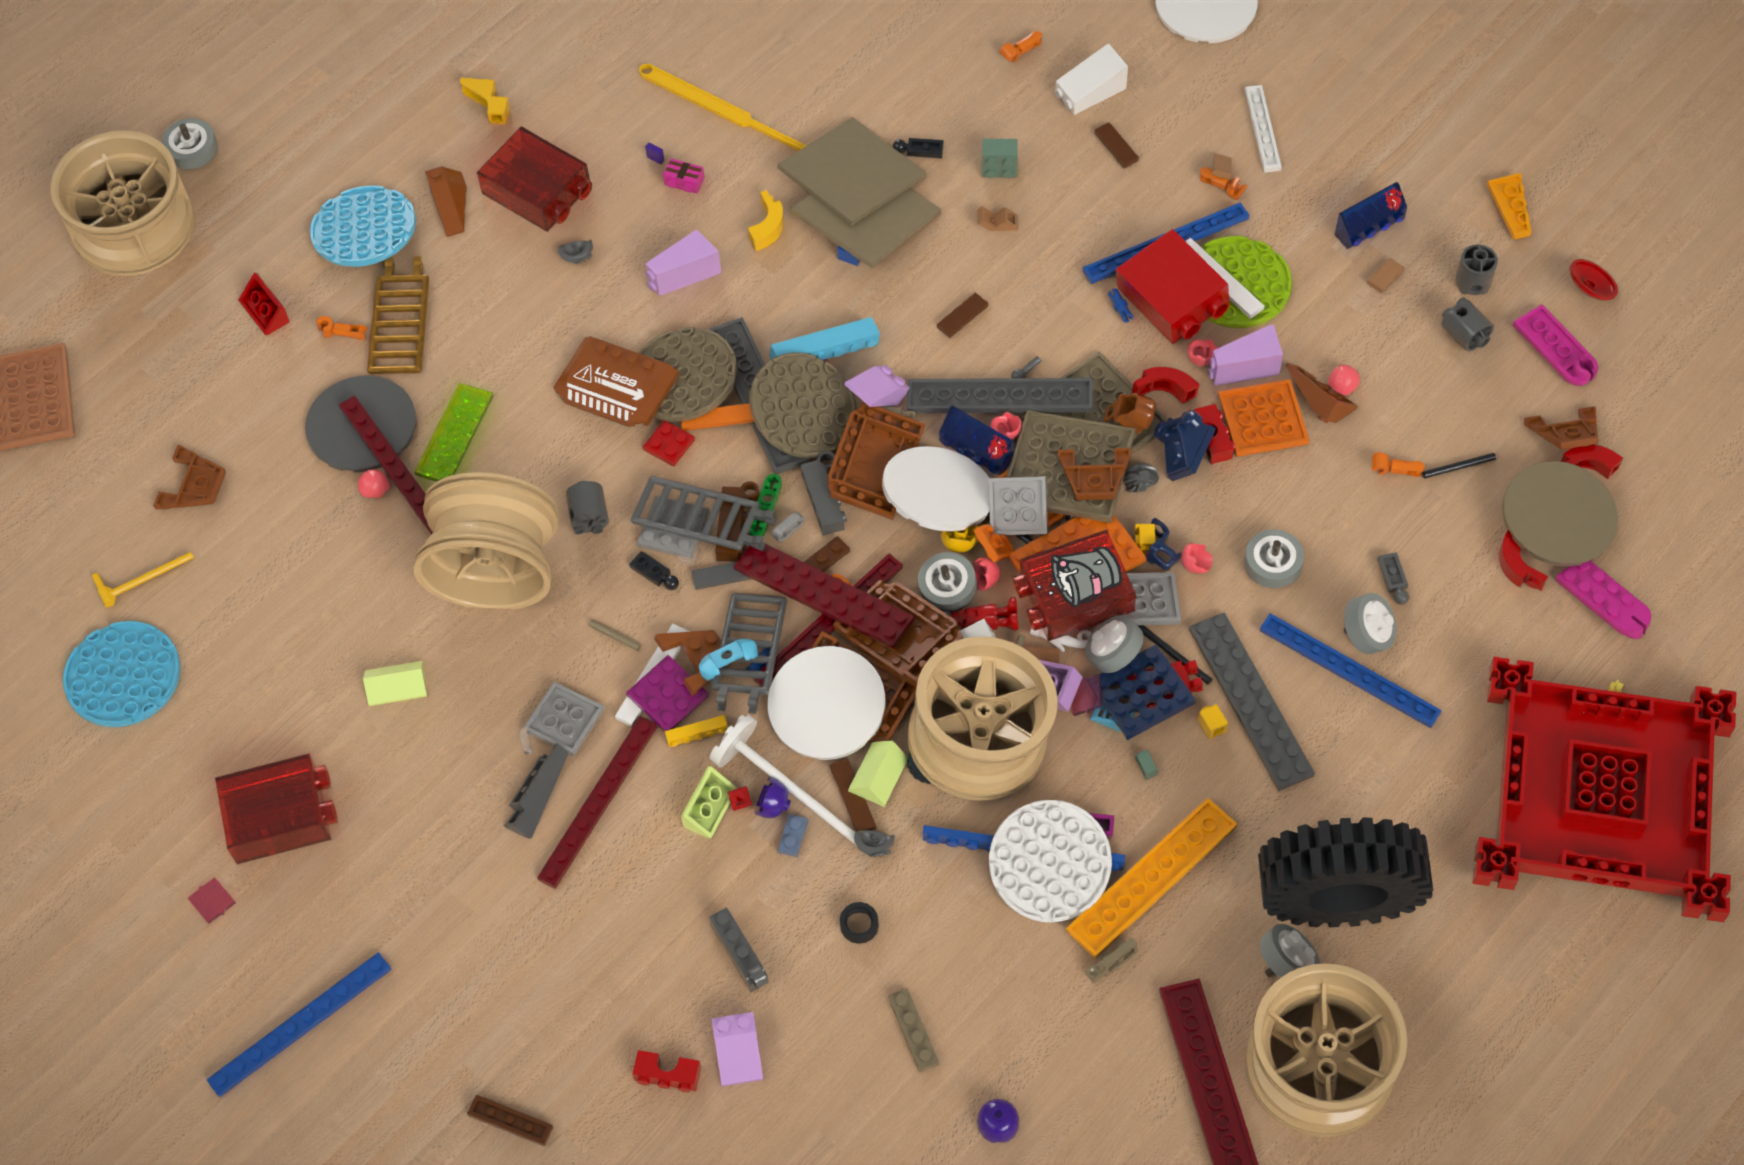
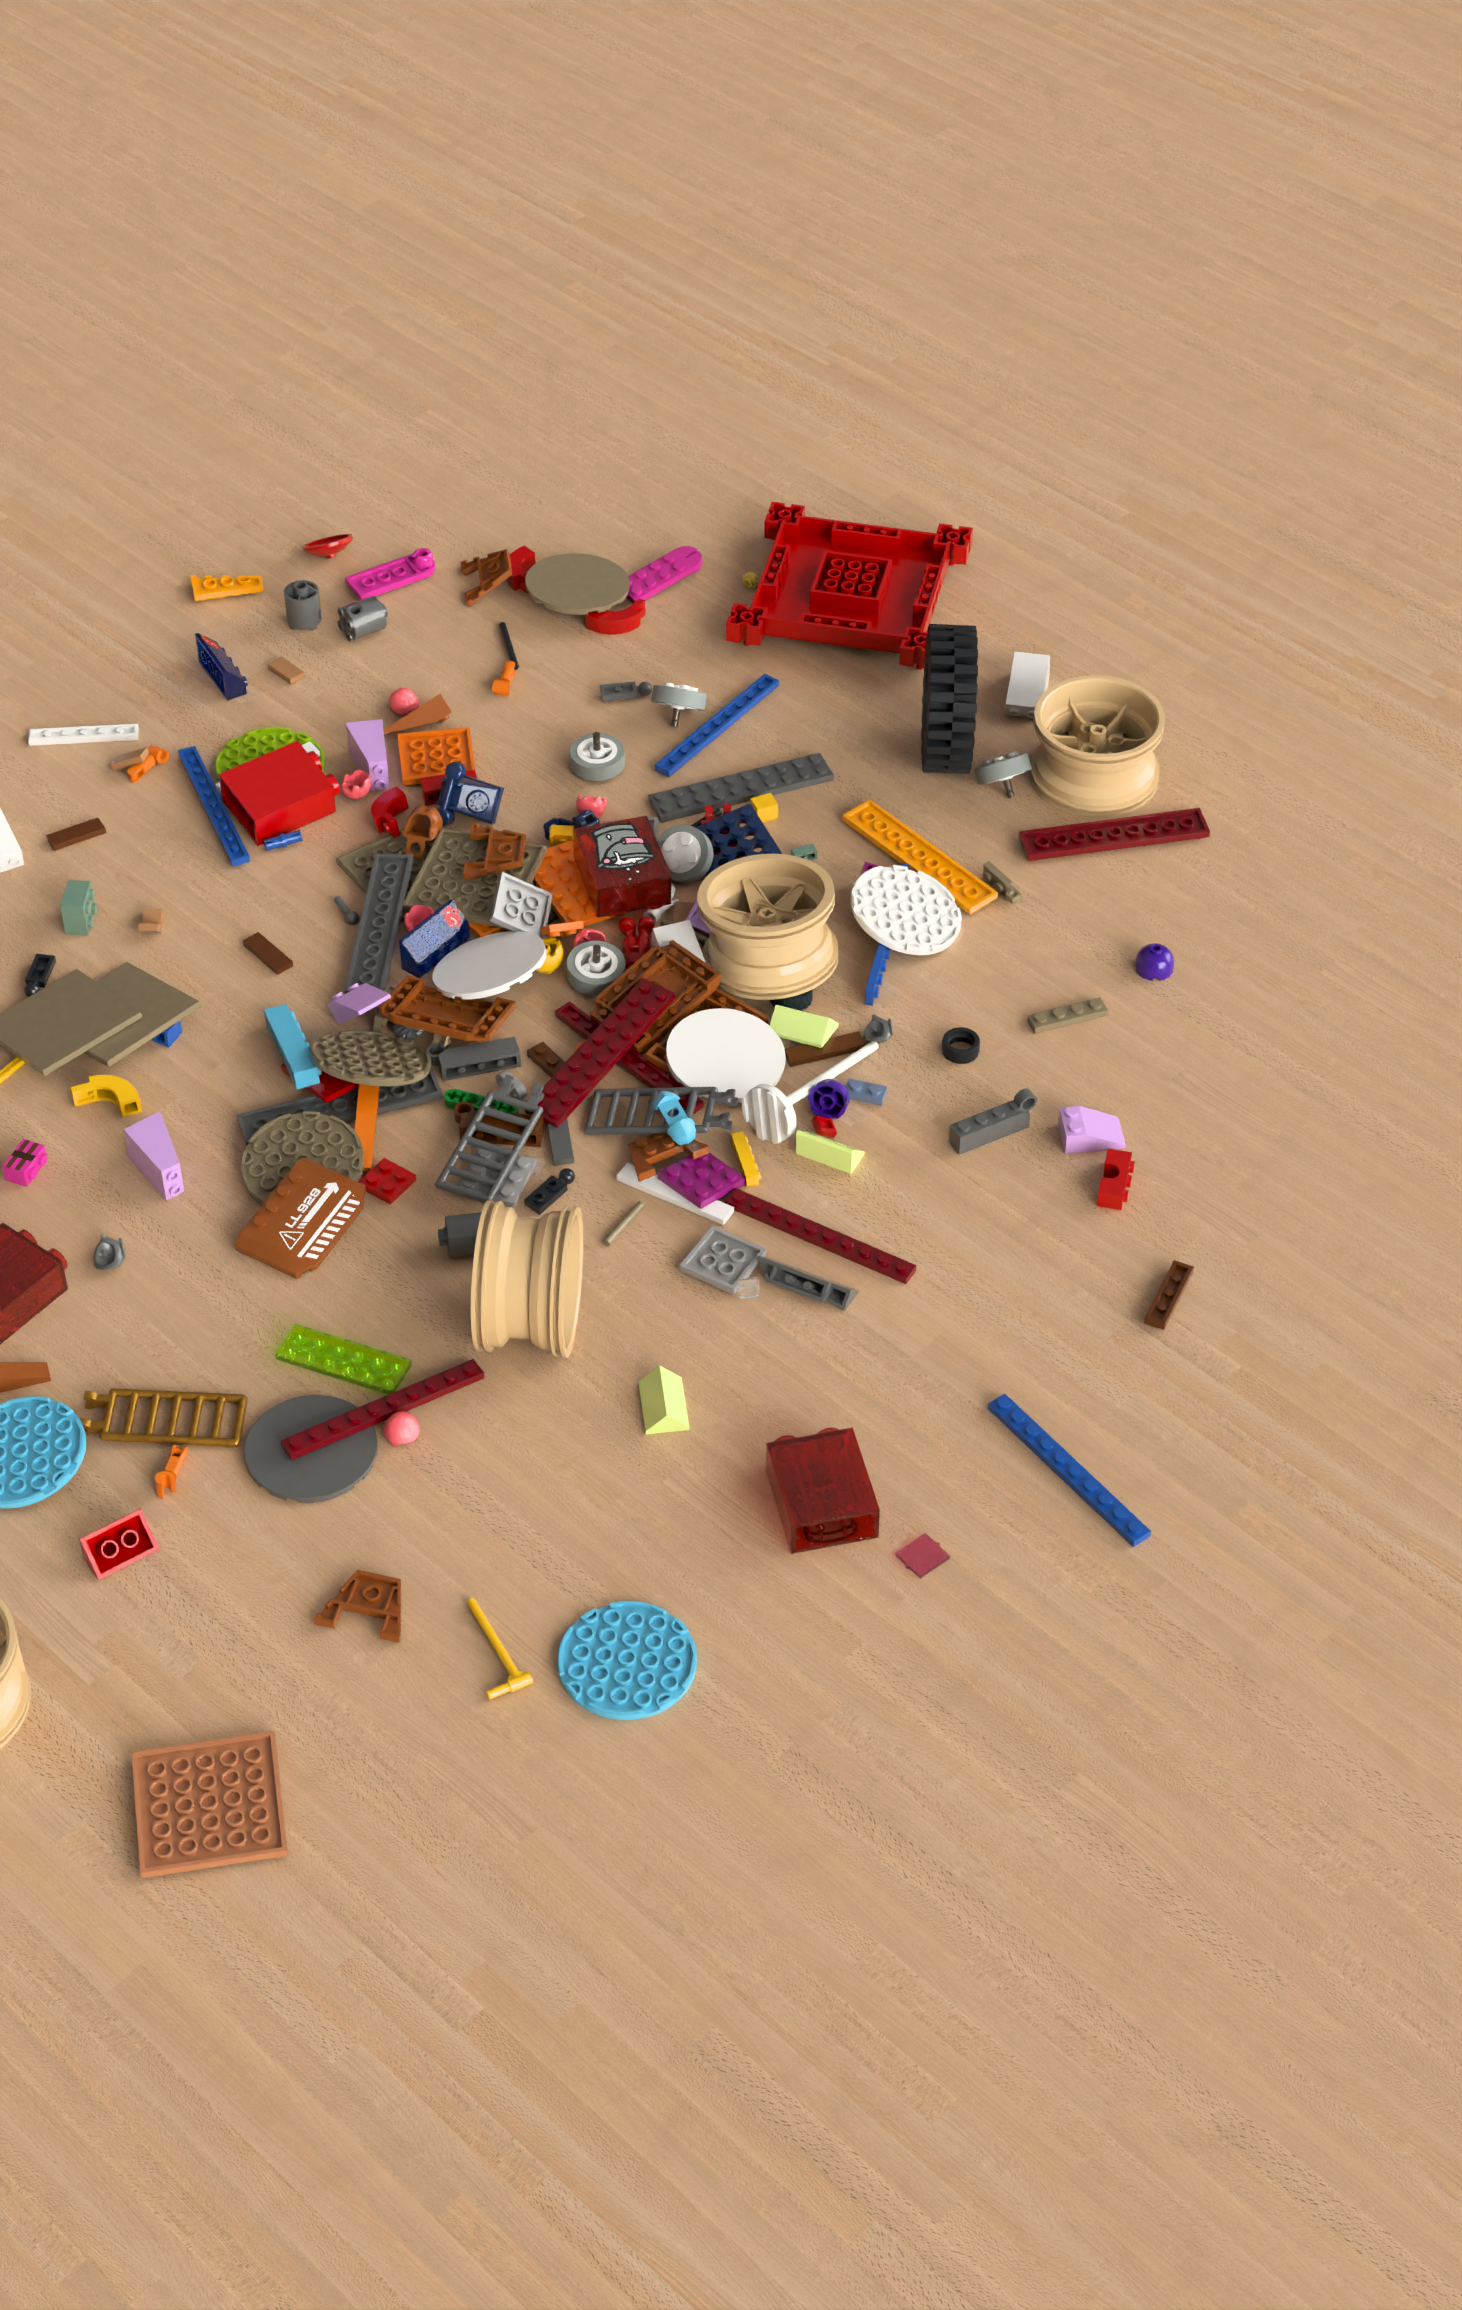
camera: 90 degrees left, 15 degrees down
none -> white slope [1005,652,1050,718]

